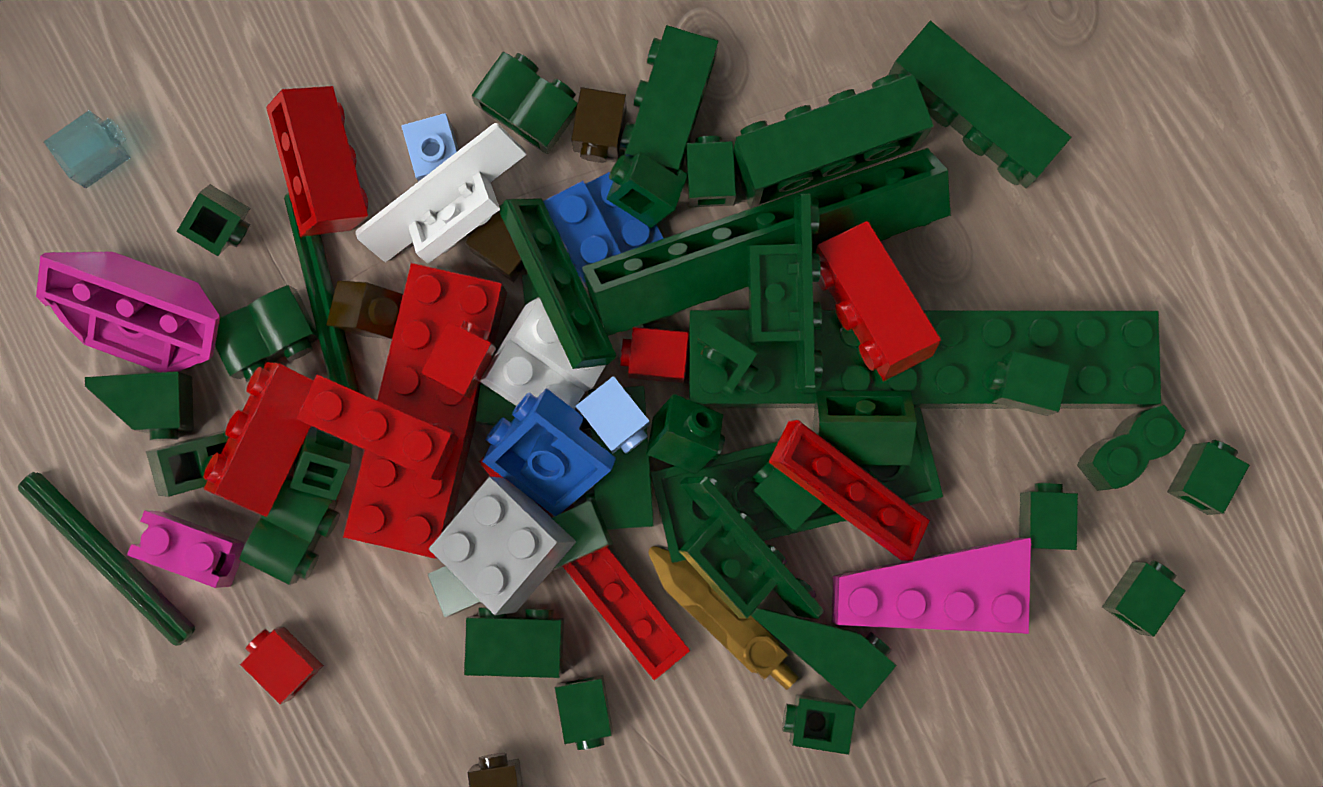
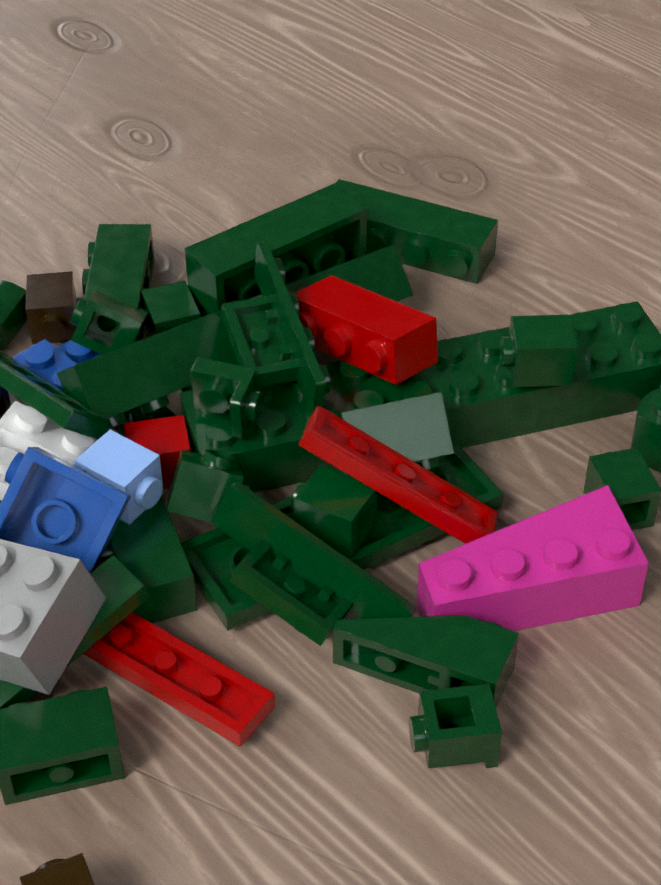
camera: 15 degrees left, 40 degrees down
dark green brick [555,675,613,750] -> none
pearl gold piece [648,546,799,691] -> none

